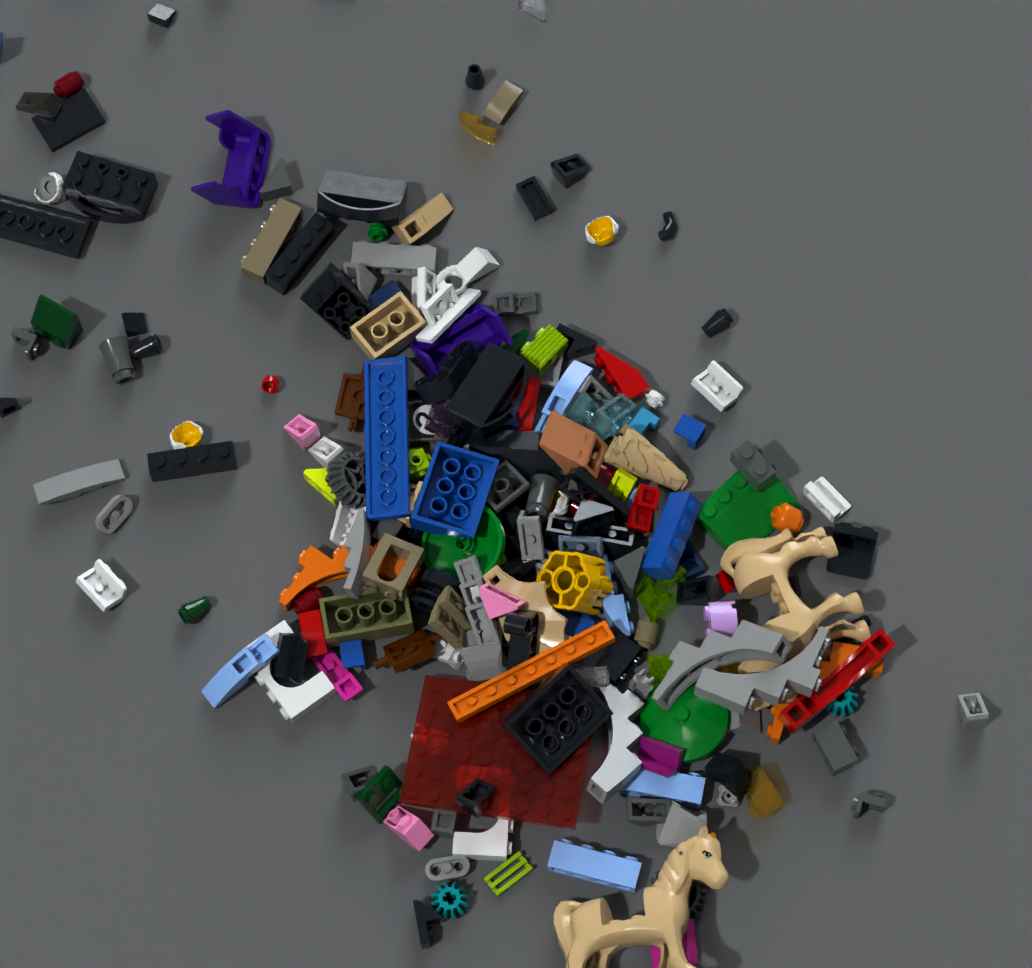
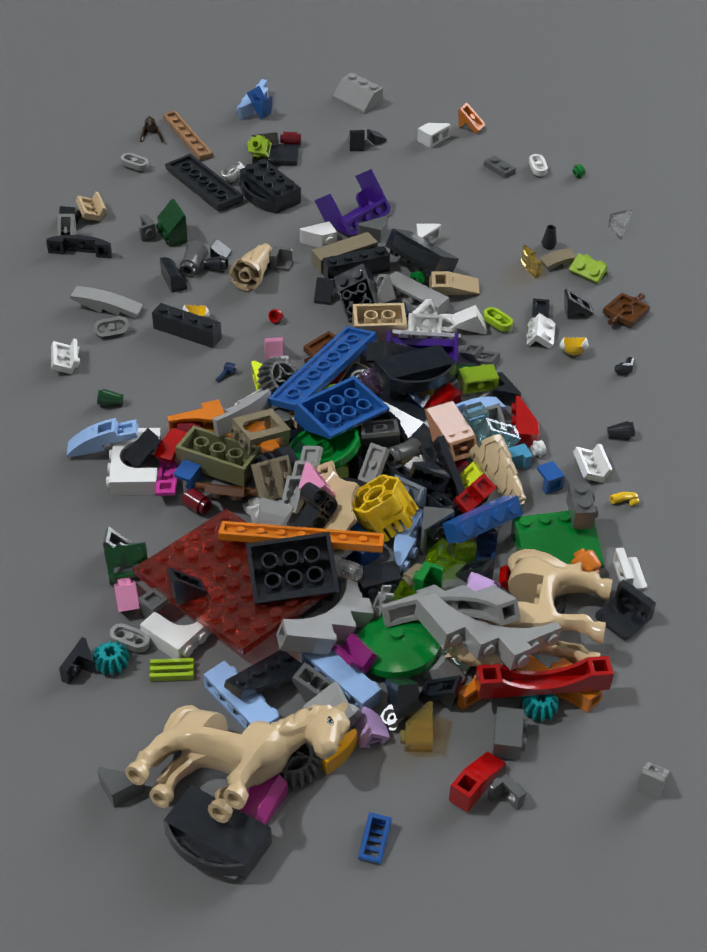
camera: 30 degrees right, 25 degrees down
none -> black brick [160,257,187,292]
none -> dark red brick [182,488,212,515]
none -> dark blue hand [215,362,236,382]
none -> black wing [224,650,303,699]
none -> tan cone [229,243,272,291]
none -> lime brick [247,135,272,158]
none -> dark grey panel [270,246,293,272]
none -> white slope [300,221,337,248]
none -> black slope [314,277,336,305]
none -> black slope [348,130,365,151]
none -> lavender brick [356,706,390,748]
none -> blue slope [358,812,392,865]
none -> green bracket [411,561,444,595]
none -> white slope [416,224,441,243]
none -> black slope [419,675,463,711]
none -> red slope [449,751,506,813]
none -> lime plate [483,307,513,332]
none -> white bracket [526,313,556,349]
none -> lime bracket [569,253,609,284]
none -> reddish brown plate [603,293,650,328]
none -> yellow arm [609,492,640,506]

